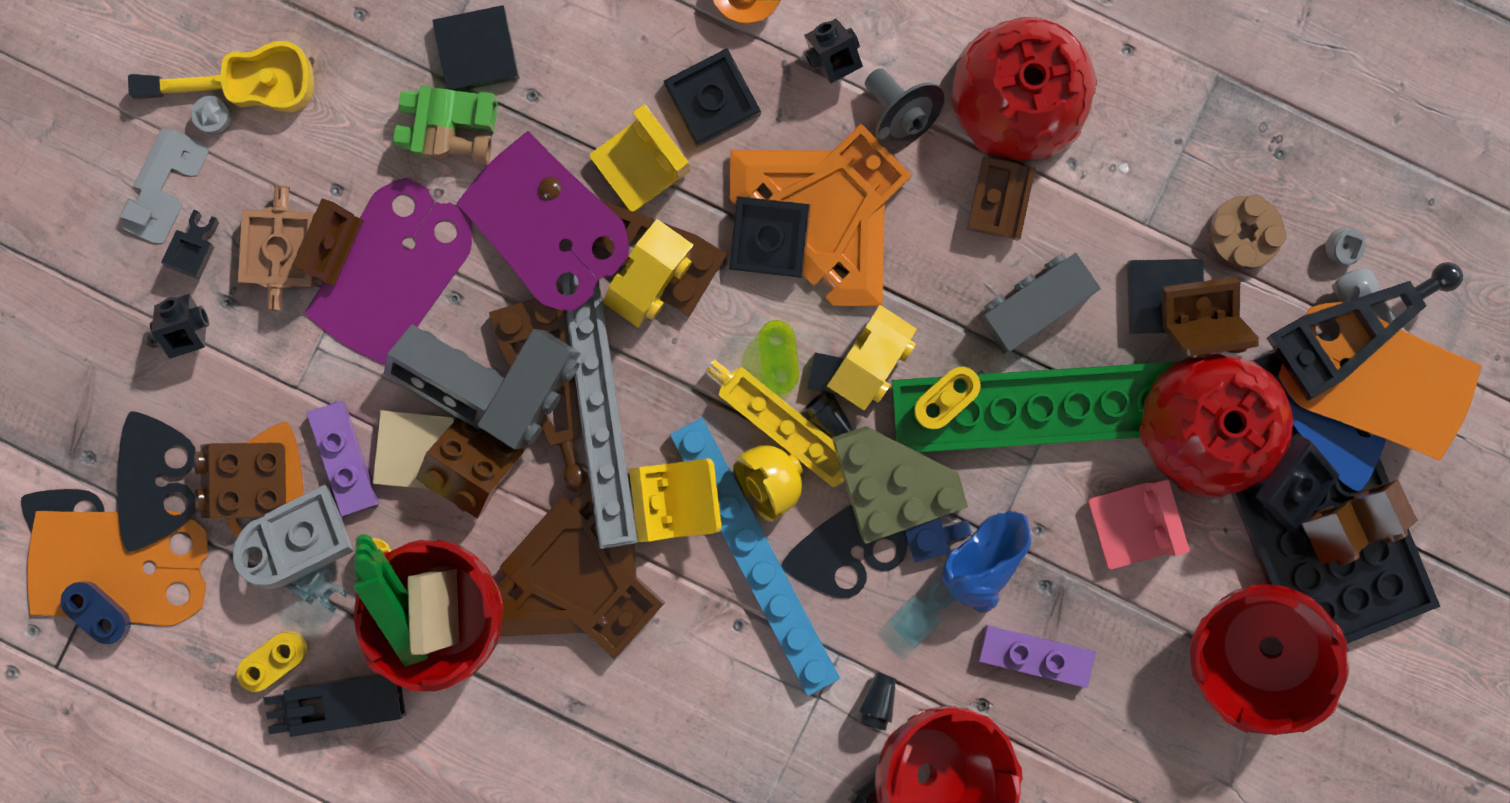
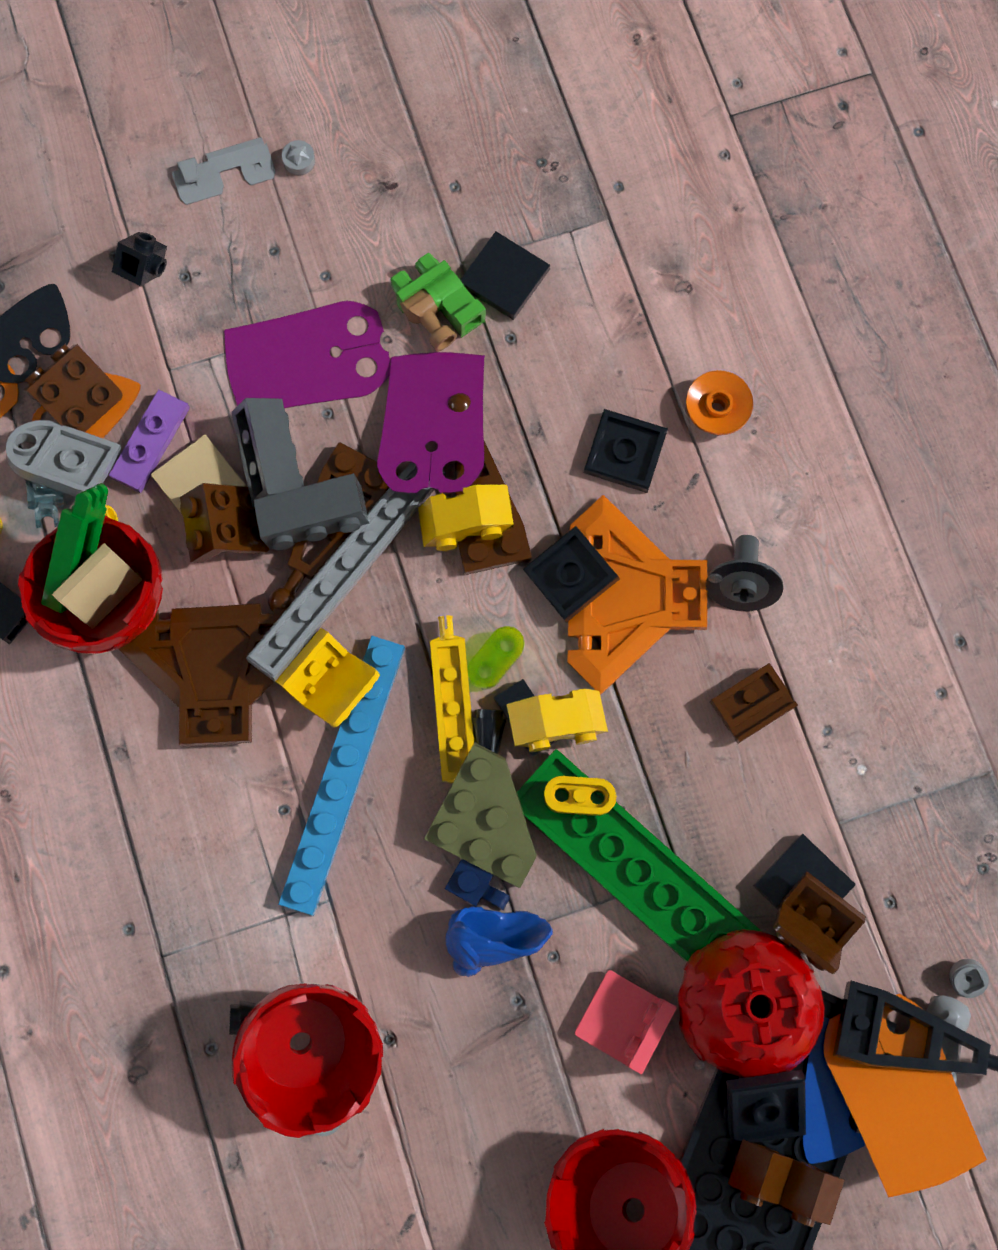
camera: 45 degrees right, 10 degrees down
yellow piece [128,41,314,113] -> none
black plate [161,210,219,280] -> none
nougat plate [238,185,316,311] -> none
reddish brown plate [292,198,364,287] -> none
yellow bracket [590,103,691,212] -> none
yellow cylinder [733,445,803,522] -> none
black piece [782,505,907,598] -> none
black brick [804,18,863,83] -> none
black cone [857,673,897,731] -> none
clear light blue plate [888,581,954,648] -> none
red piece [951,17,1097,162] -> none
medium lavender plate [978,624,1096,688] -> none
dark grey brick [979,253,1101,354] -> none
medium nougat plate [1208,195,1286,269] -> none

